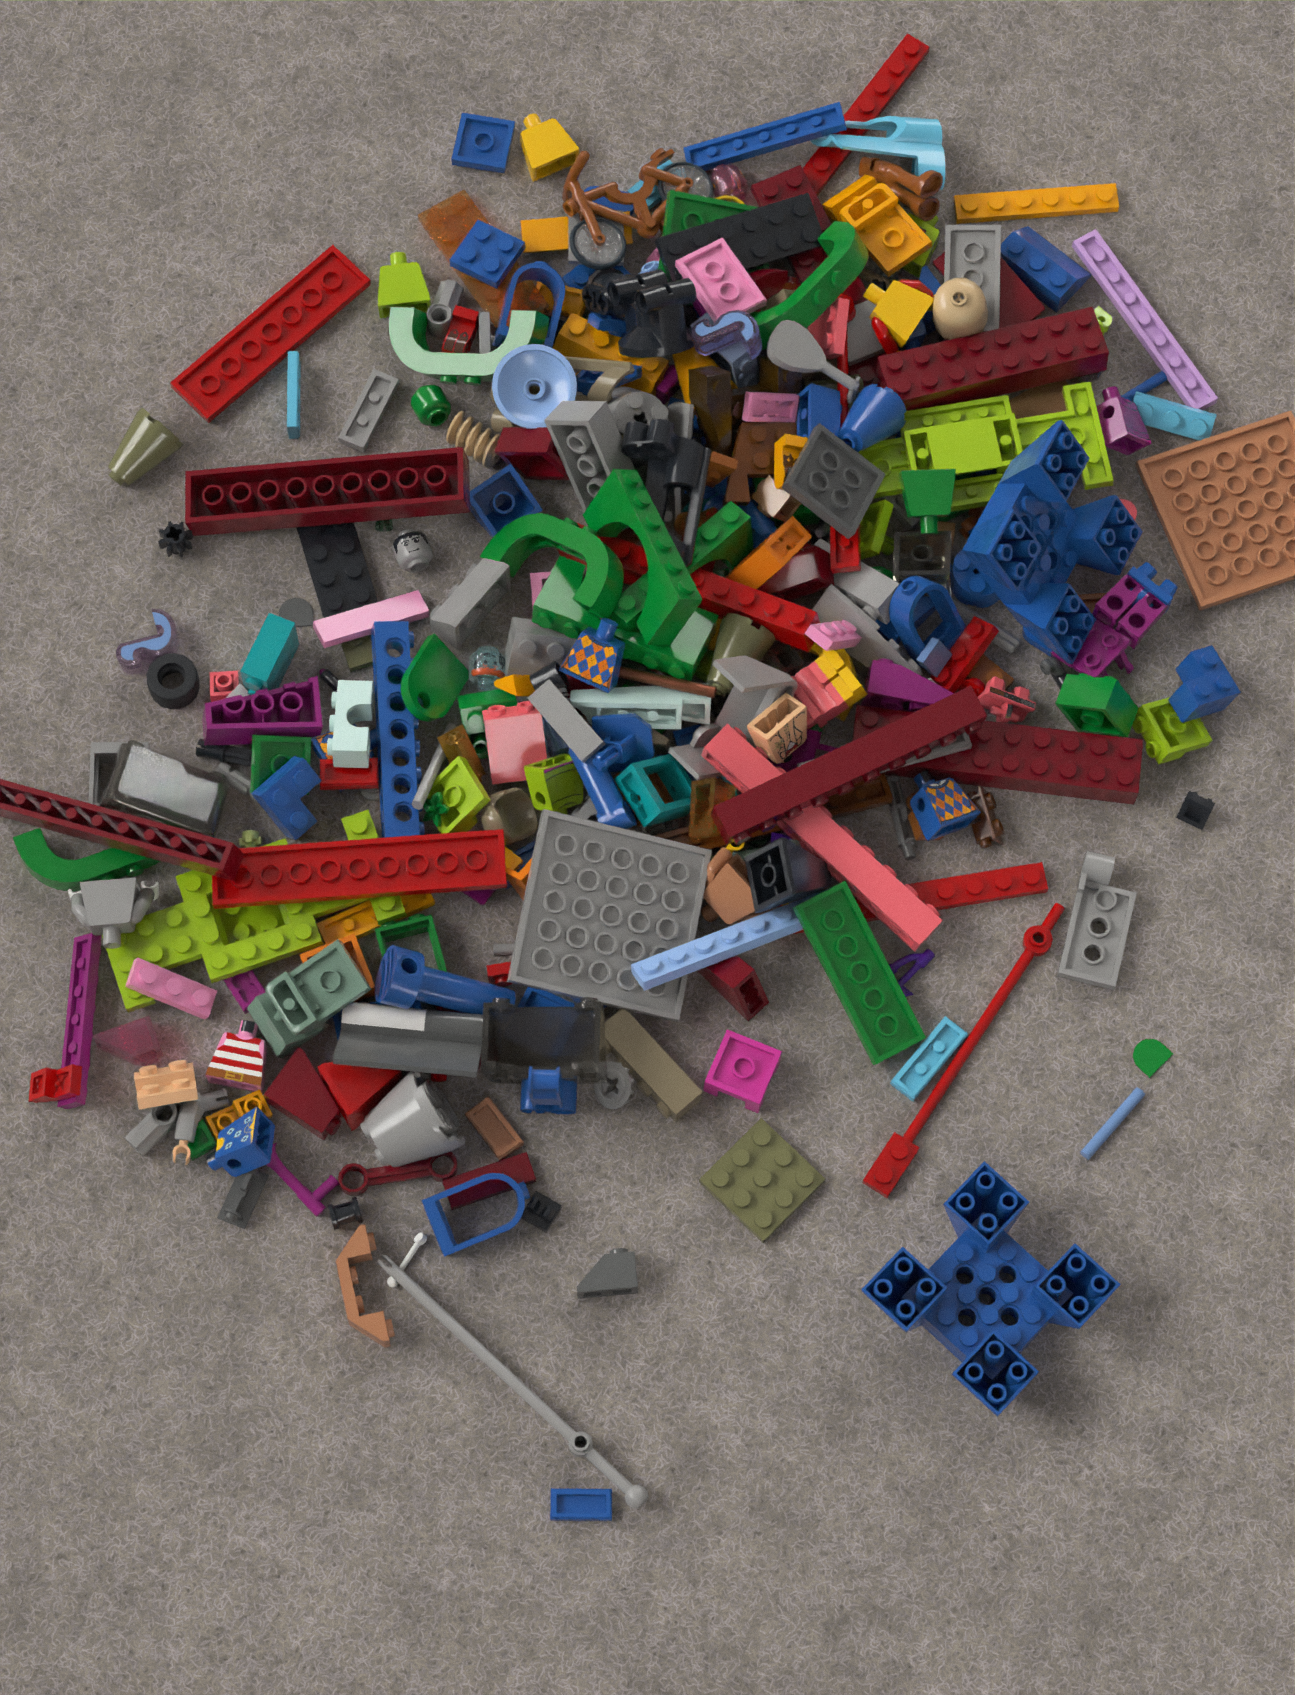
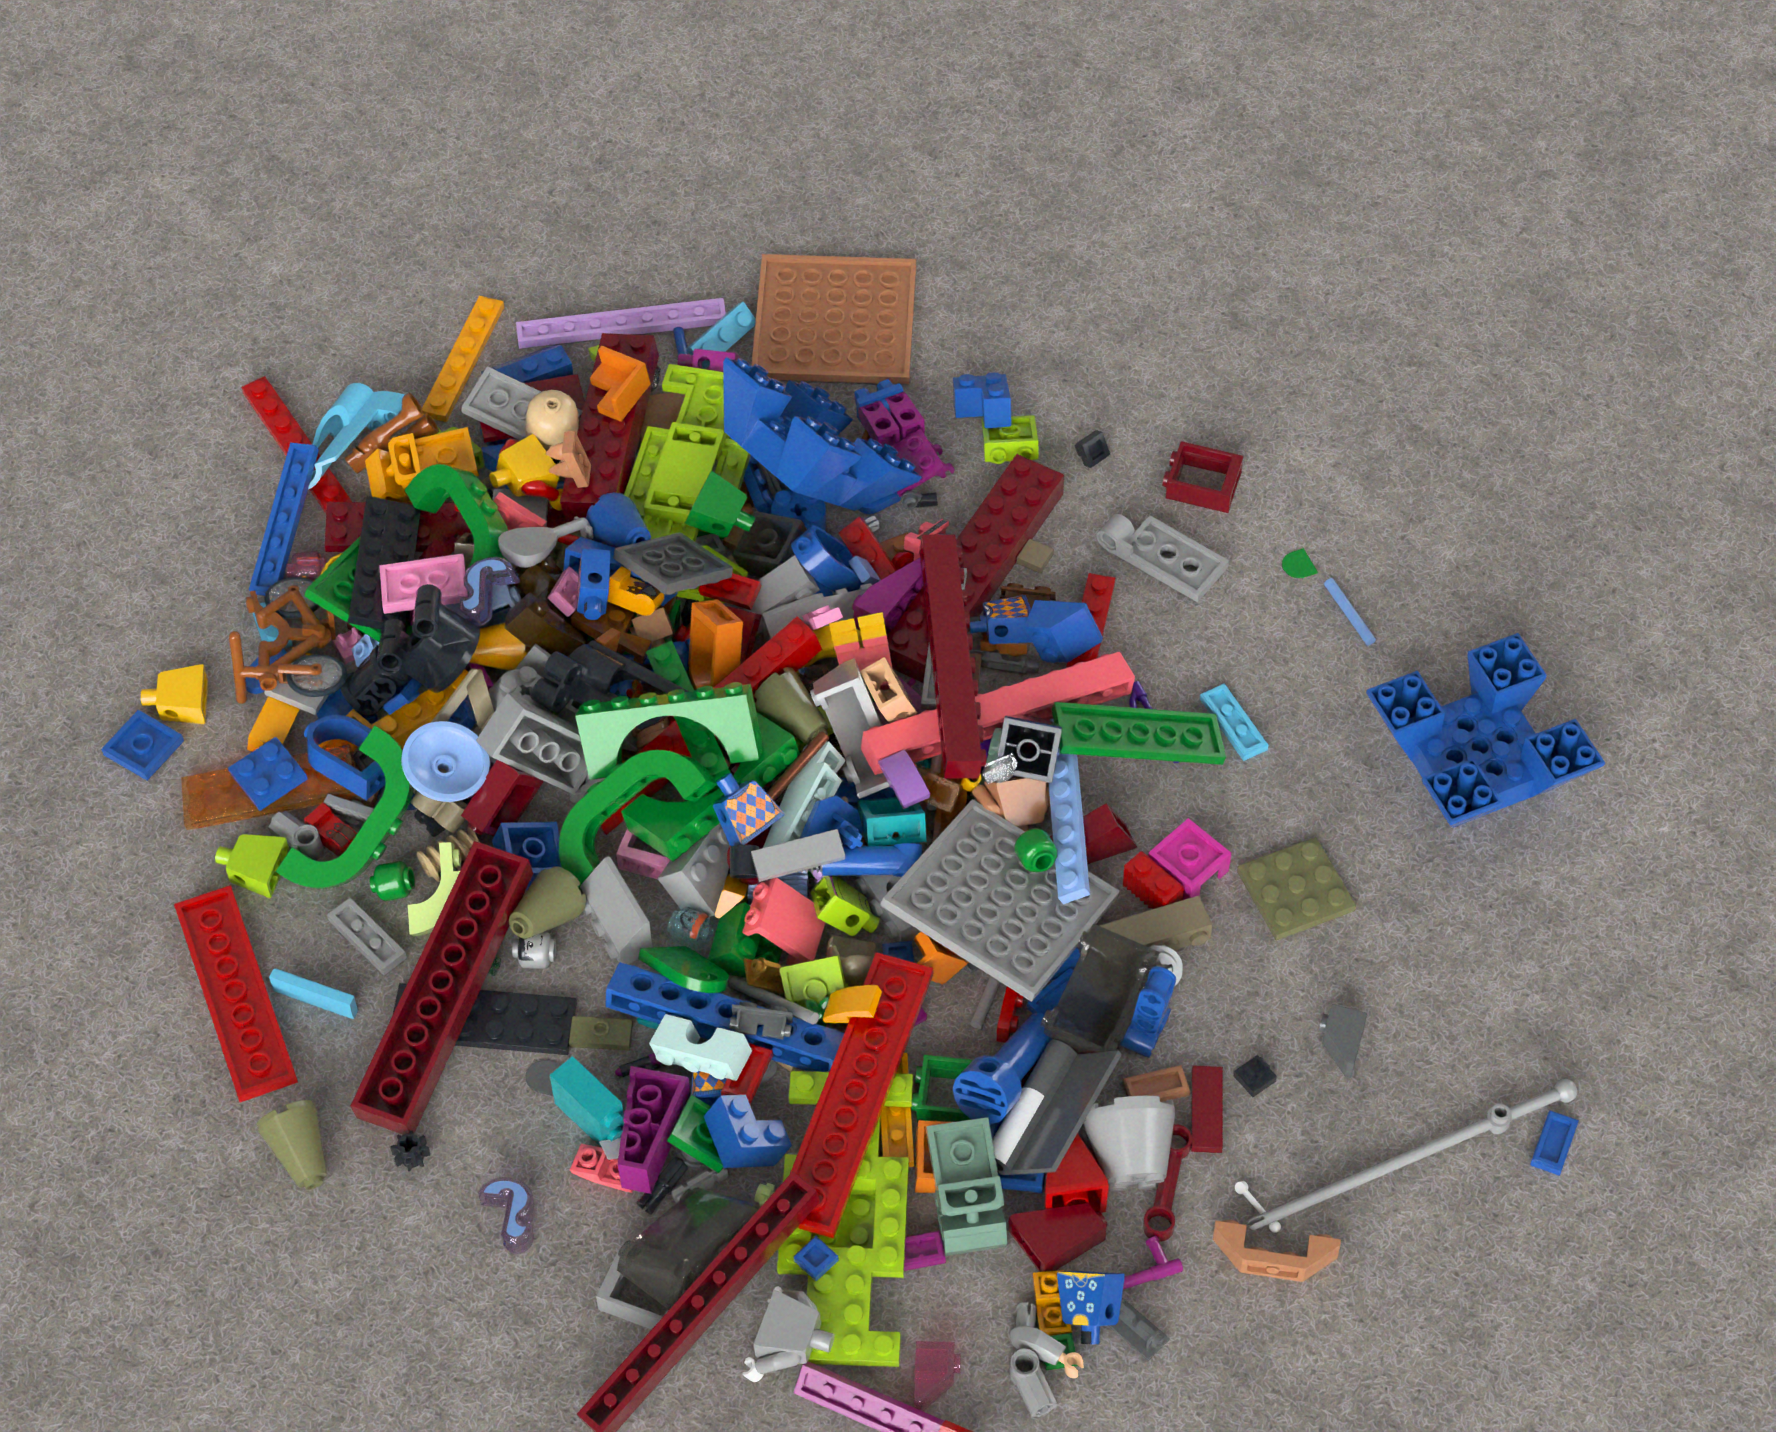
camera: 65 degrees left, 15 degrees down
green arch [13,777,188,891] -> none
bright pink plate [125,958,217,1020] -> none
light nougat plate [134,1060,198,1110] -> none
black tyre [146,653,200,709] -> none
torso [206,1020,267,1094] -> none
bright pink tile [313,590,429,648] -> none
black bush [328,1197,363,1230] -> none
blue window [421,1173,531,1257] -> none
red bar [862,903,1065,1199] -> none
green brick [1055,673,1139,738] -> none
none -> yellowish green arch [408,842,461,937]
none -> olive cone [509,866,586,939]
none -> nougat tile [546,431,591,488]
none -> blue torso [577,548,610,620]
none -> orange panel [590,346,651,422]
none -> dark grey hinge [729,1002,793,1039]
none -> blue tile [794,1236,839,1281]
none -> light orange slope [822,985,882,1023]
none -> medium lavender slope [878,750,930,809]
none -> clear plate [983,753,1017,784]
none -> green head [1015,829,1058,872]
none -> dark tan tile [1017,538,1054,574]
none -> blue slope [1024,600,1103,663]
none -> red brick [1123,851,1185,910]
none -> dark red window [1162,441,1244,513]

